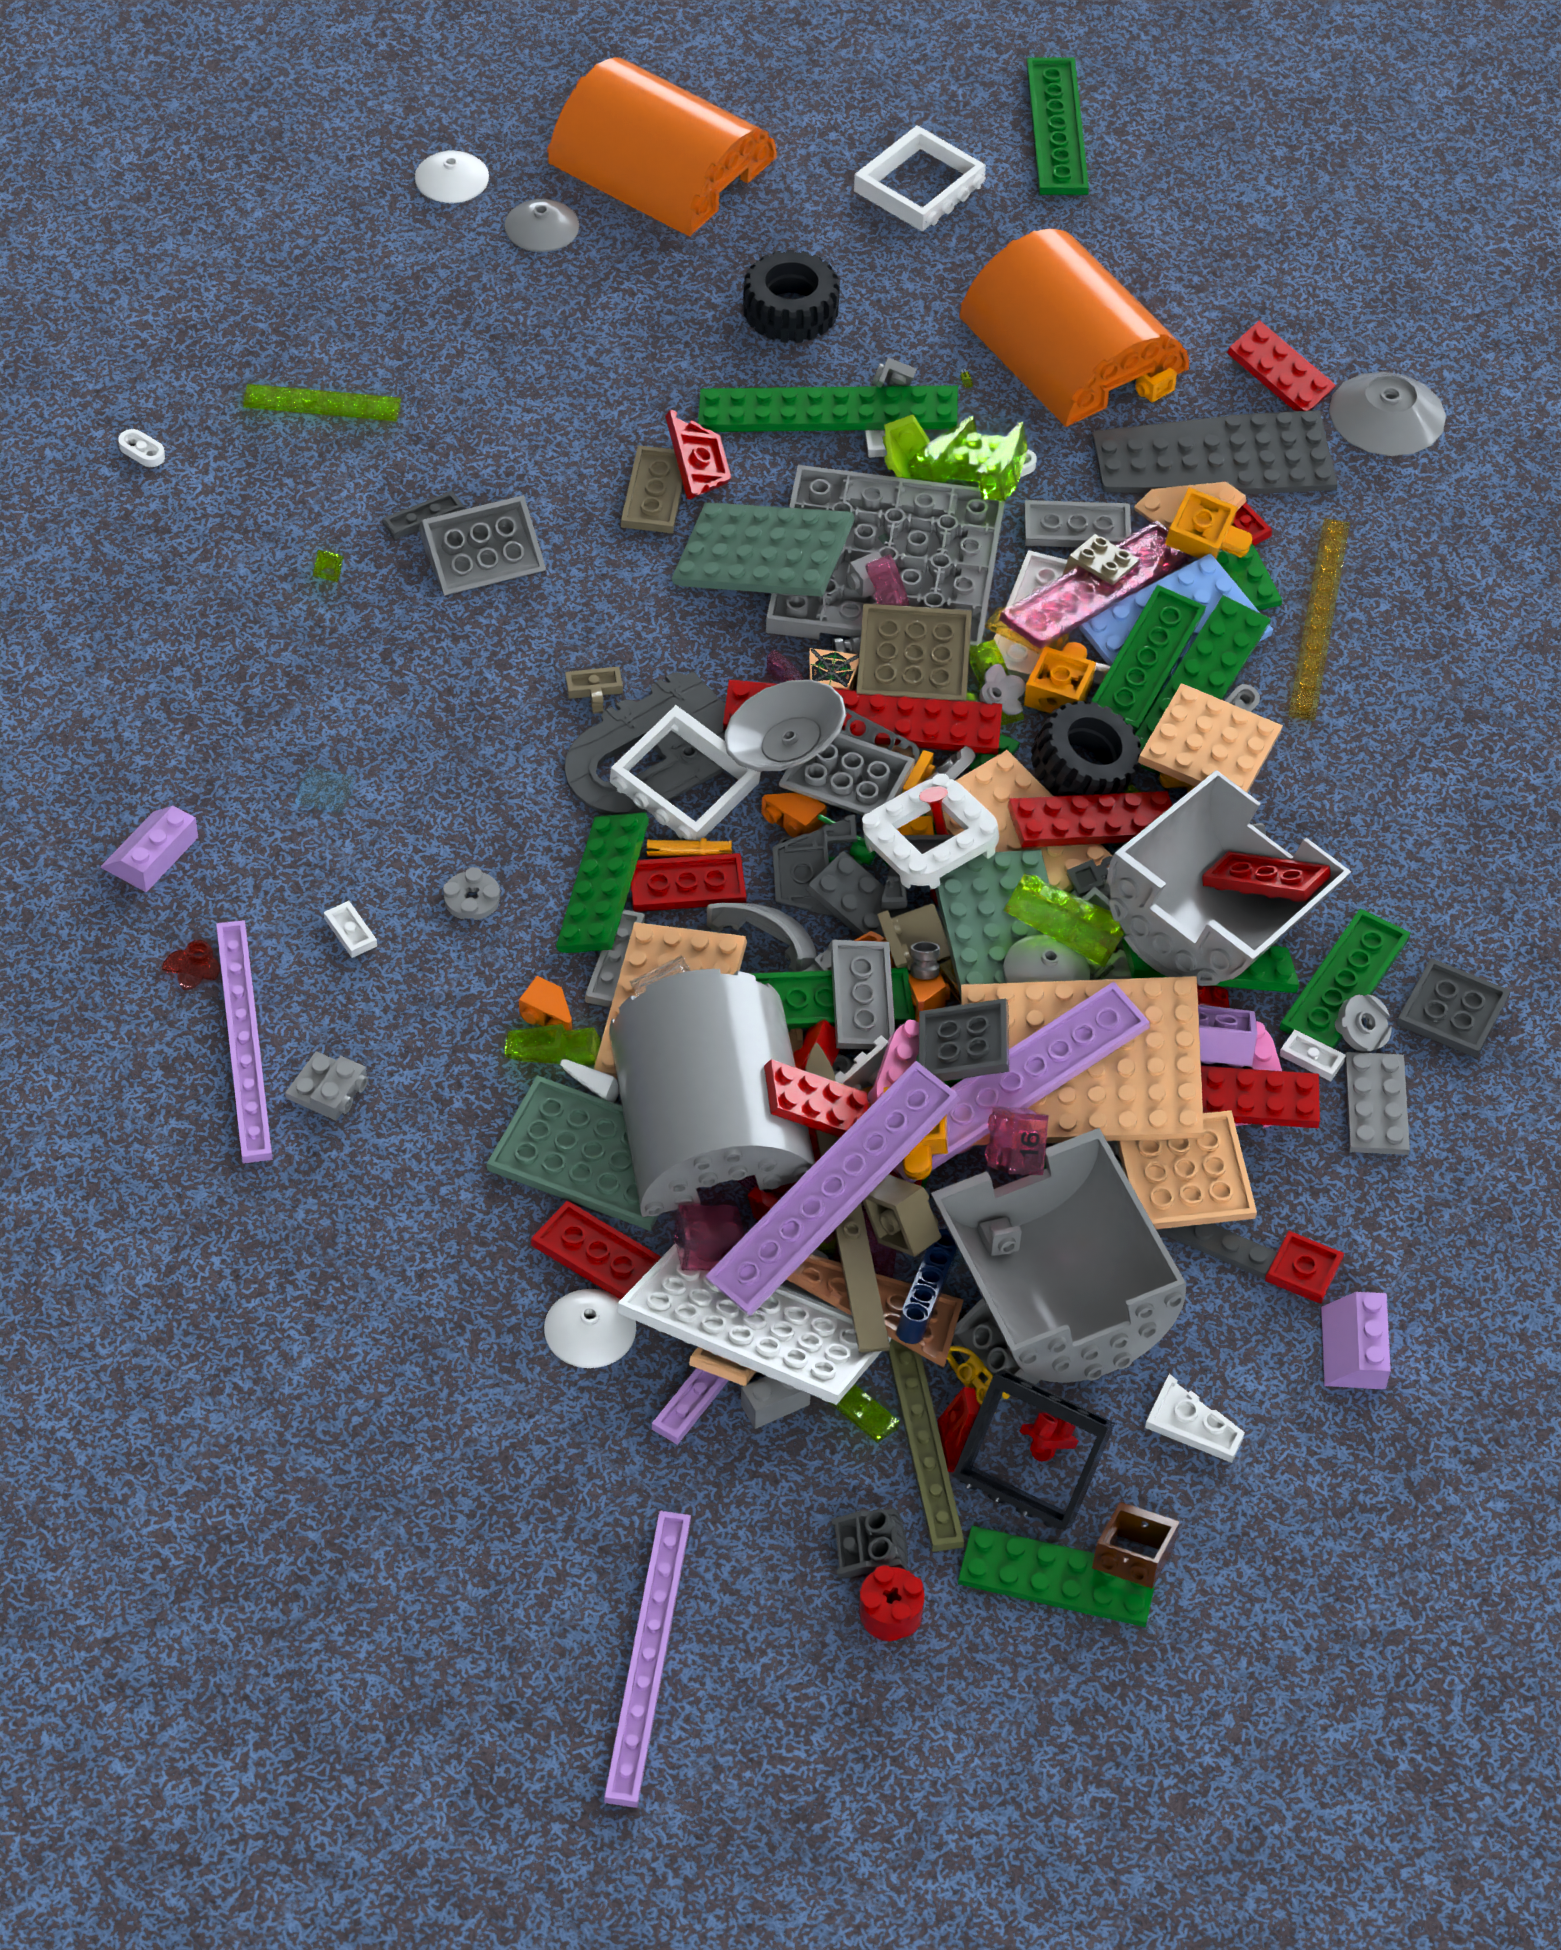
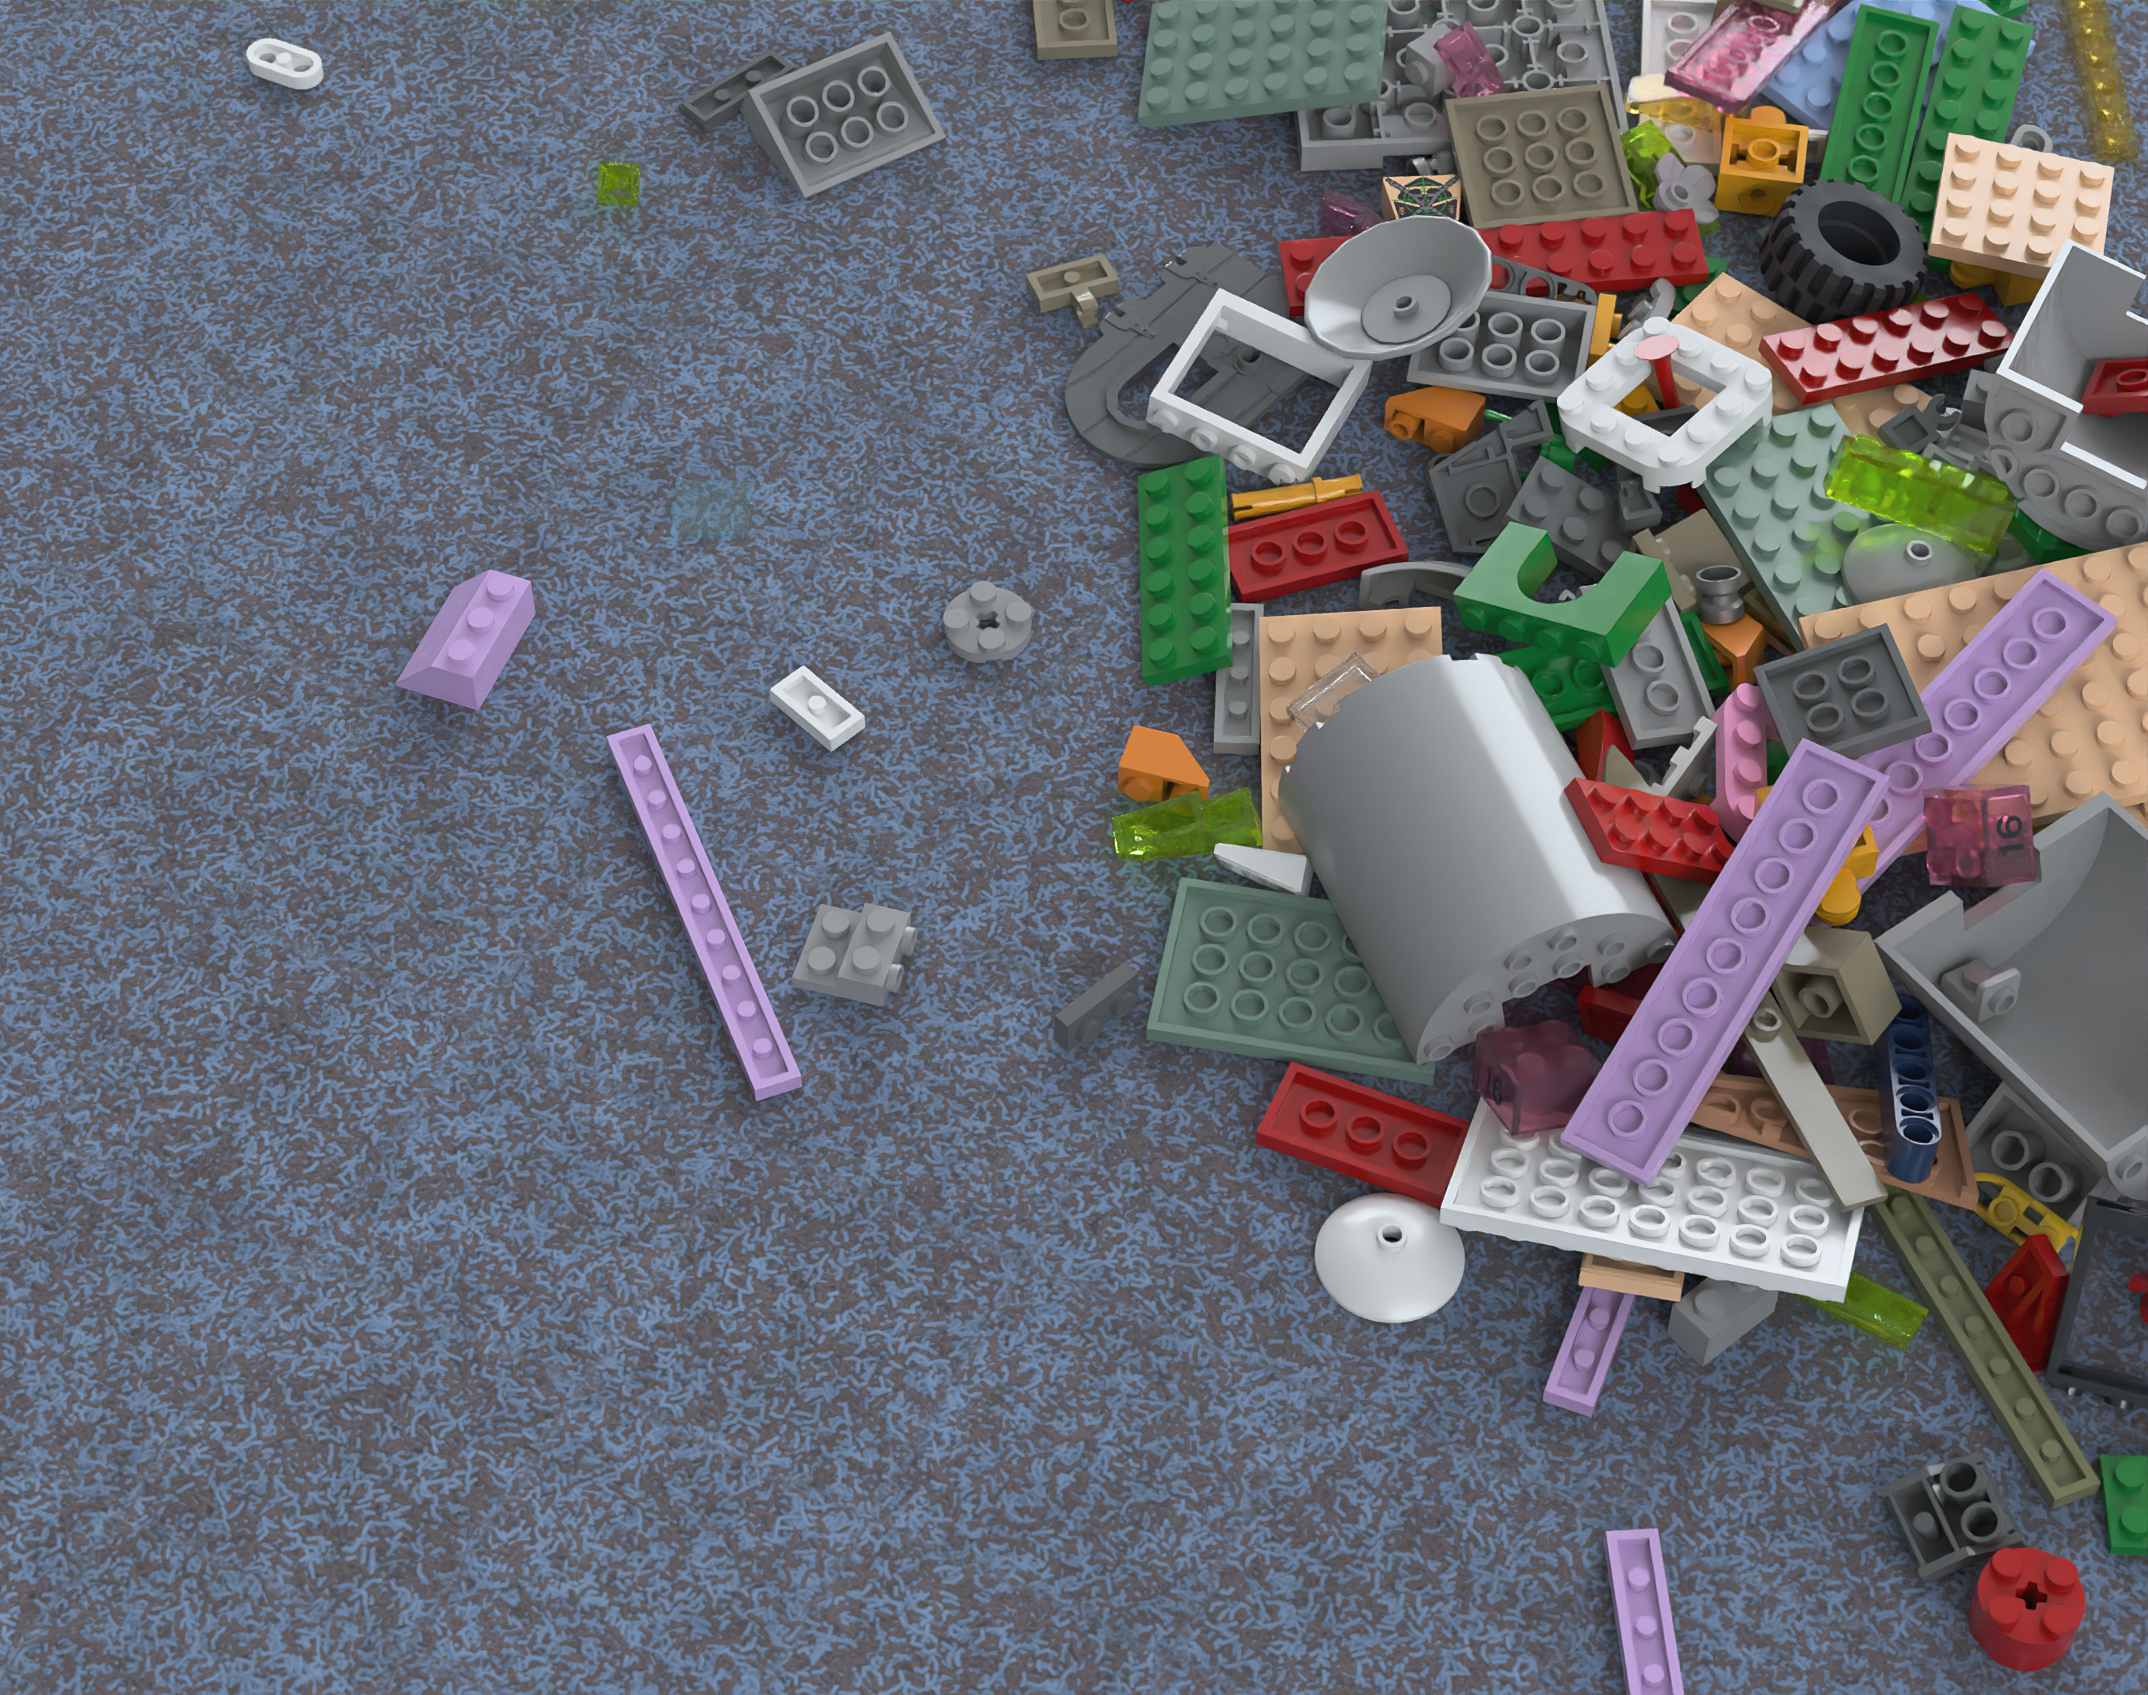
camera: 10 degrees left, 0 degrees up
clear red plate [162,940,220,990] -> none
none -> dark grey plate [1055,962,1138,1052]
none -> green arch [1453,521,1672,668]

